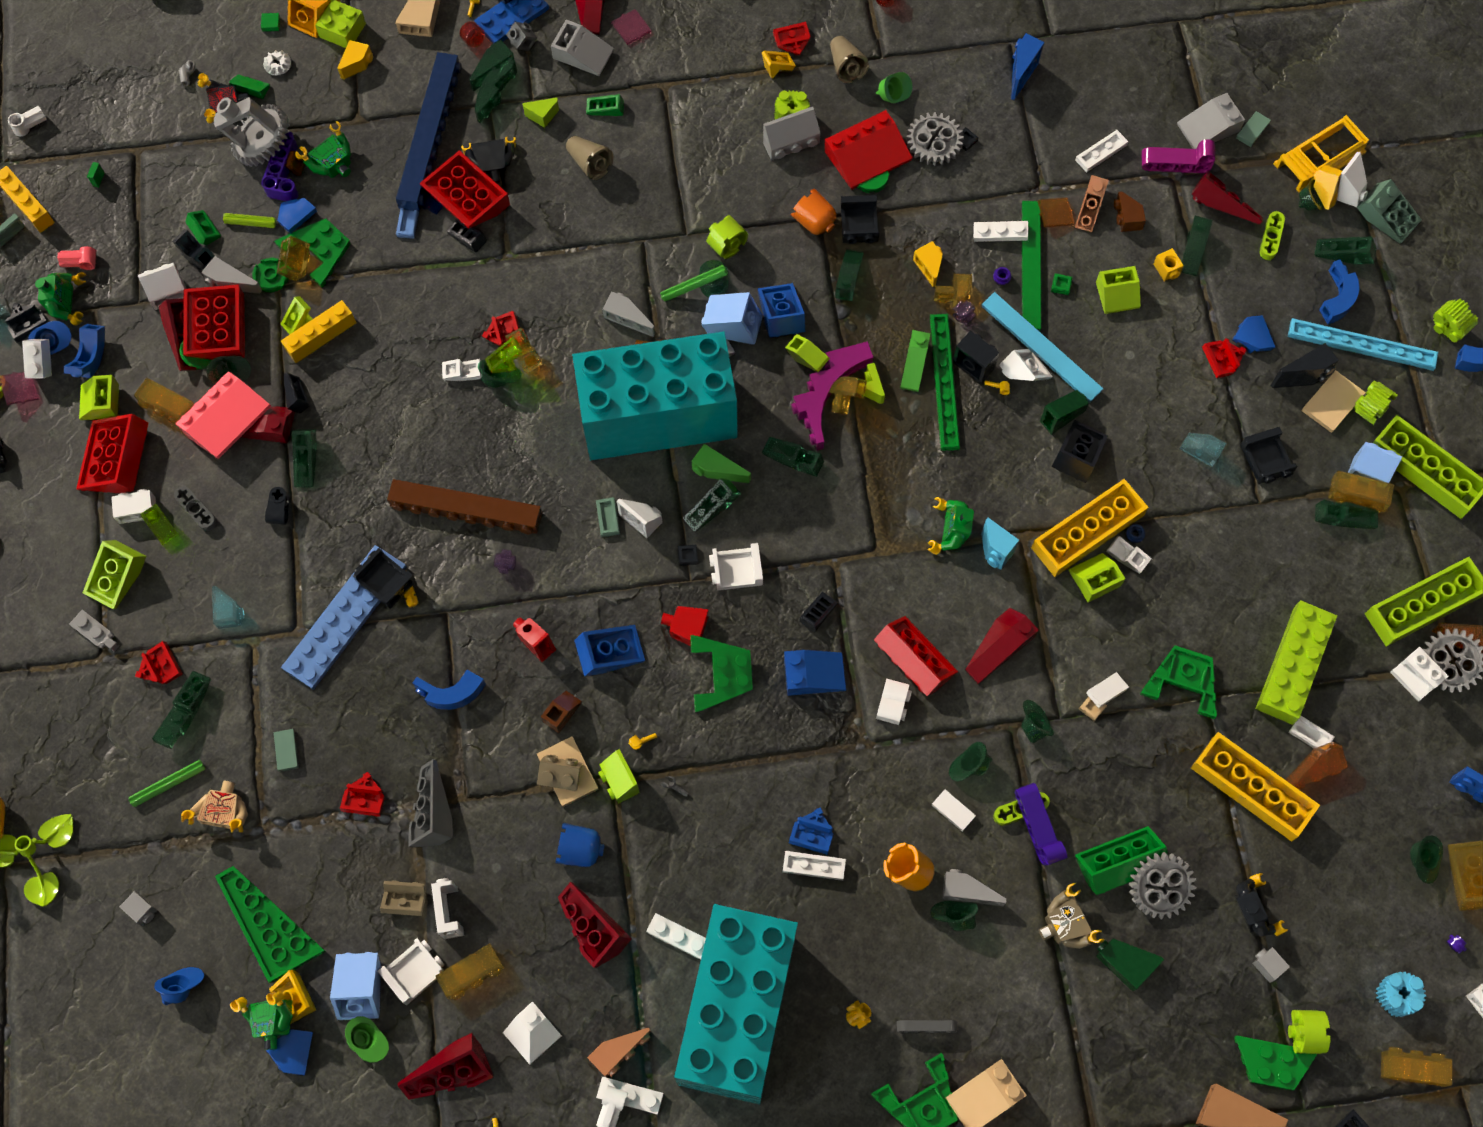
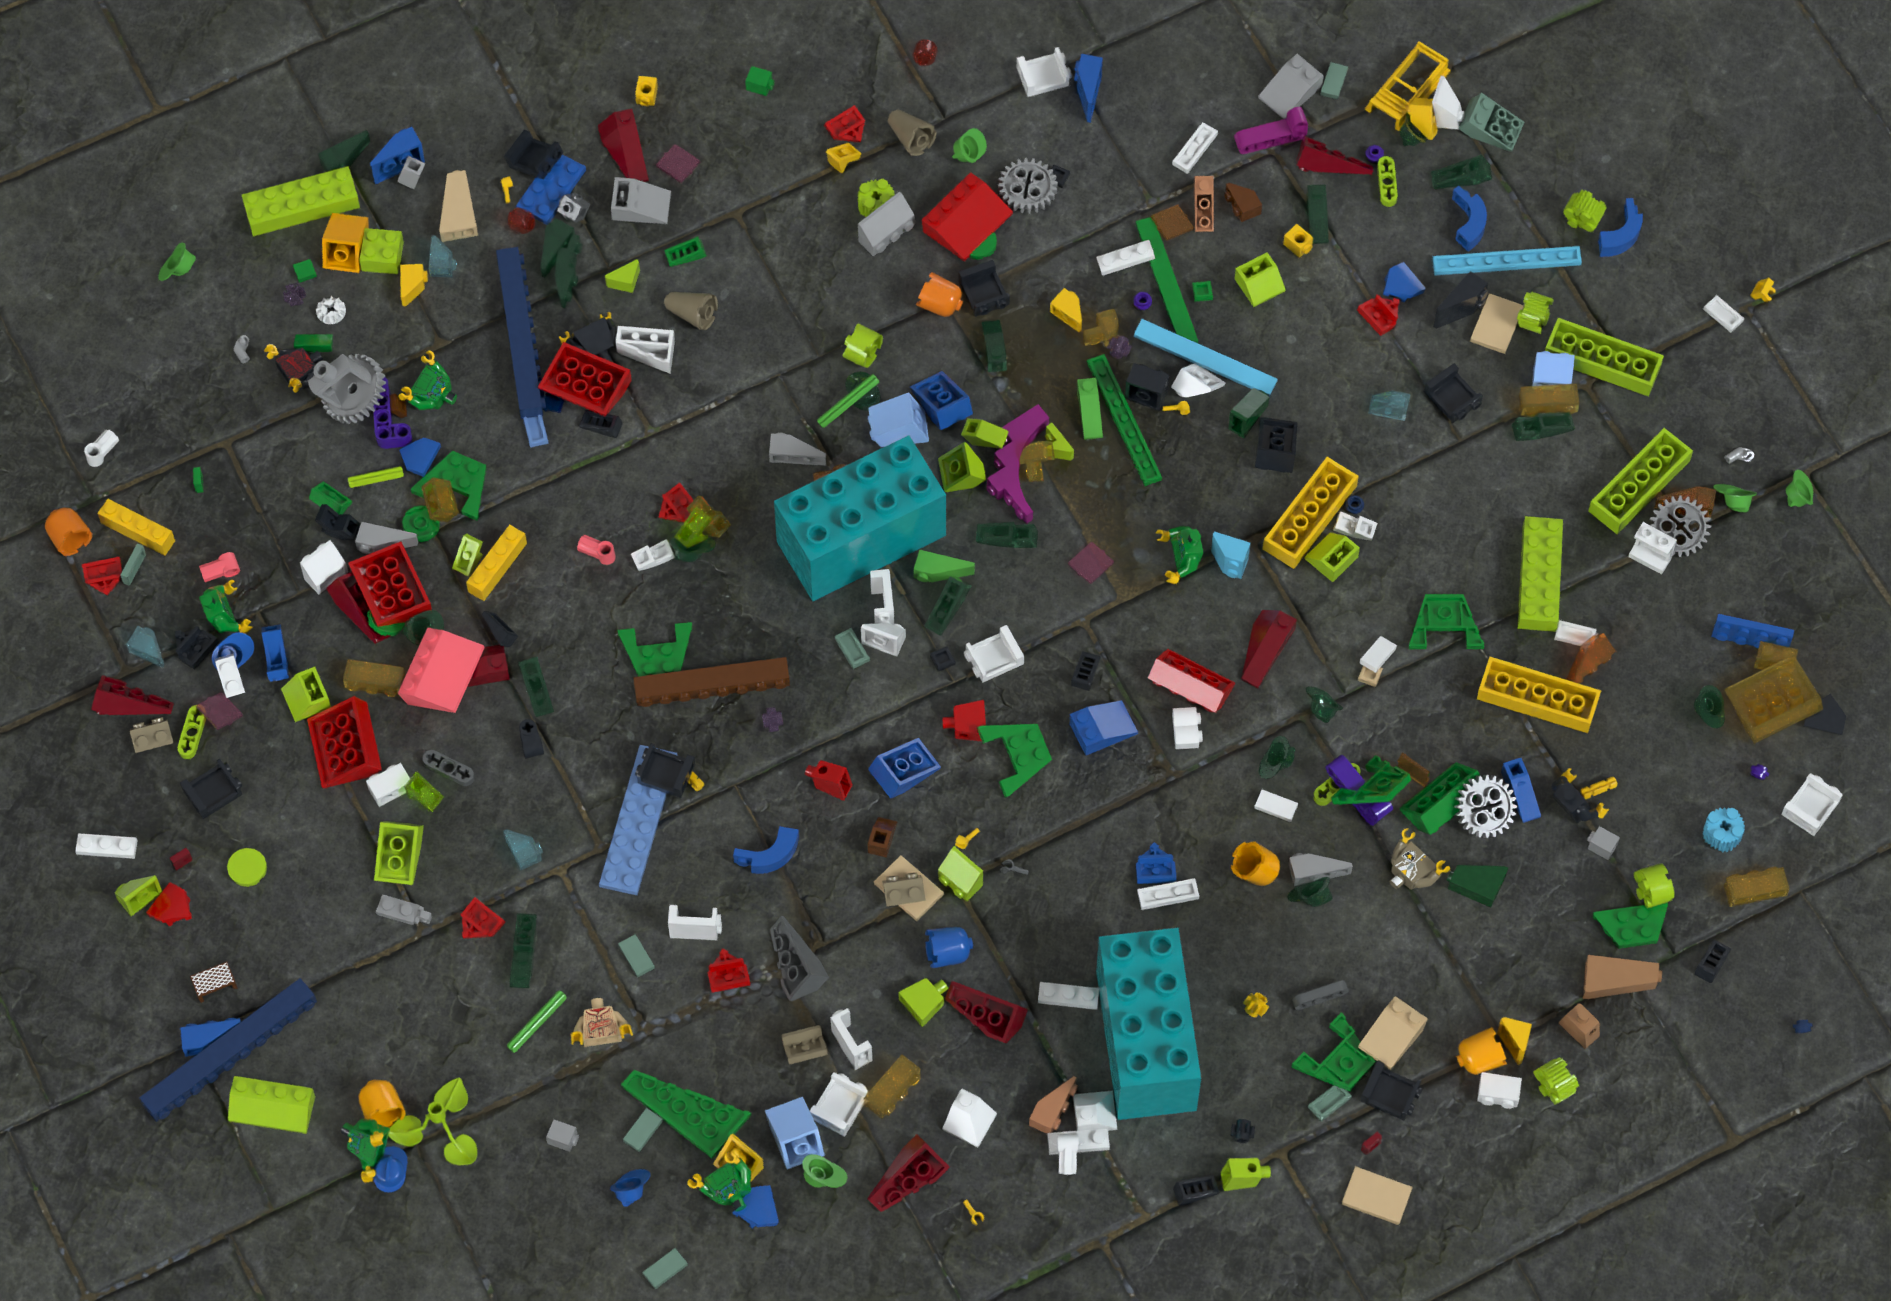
camera: 20 degrees left, 5 degrees down
none -> clear purple gear [283,283,306,307]
none -> clear light blue slope [428,235,457,277]
none -> coral piece [577,535,616,565]
none -> white wedge [616,326,675,374]
none -> green wing [618,622,692,677]
none -> sand green tile [623,1108,663,1152]
none -> sand green tile [643,1248,688,1289]
none -> white panel [668,905,722,940]
none -> white panel [870,569,894,624]
none -> lime torso [899,978,948,1027]
none -> lime slope [938,442,986,492]
none -> white panel [1017,48,1072,97]
none -> clear pink piece [1068,542,1114,584]
none -> white slope [1073,1091,1117,1131]
none -> green wing [1331,755,1412,804]
none -> dark purple plate [1366,145,1384,163]
none -> clear orange piece [1397,752,1430,787]
none -> blue slope [1501,758,1541,823]
none -> yellow axle [1580,777,1617,799]

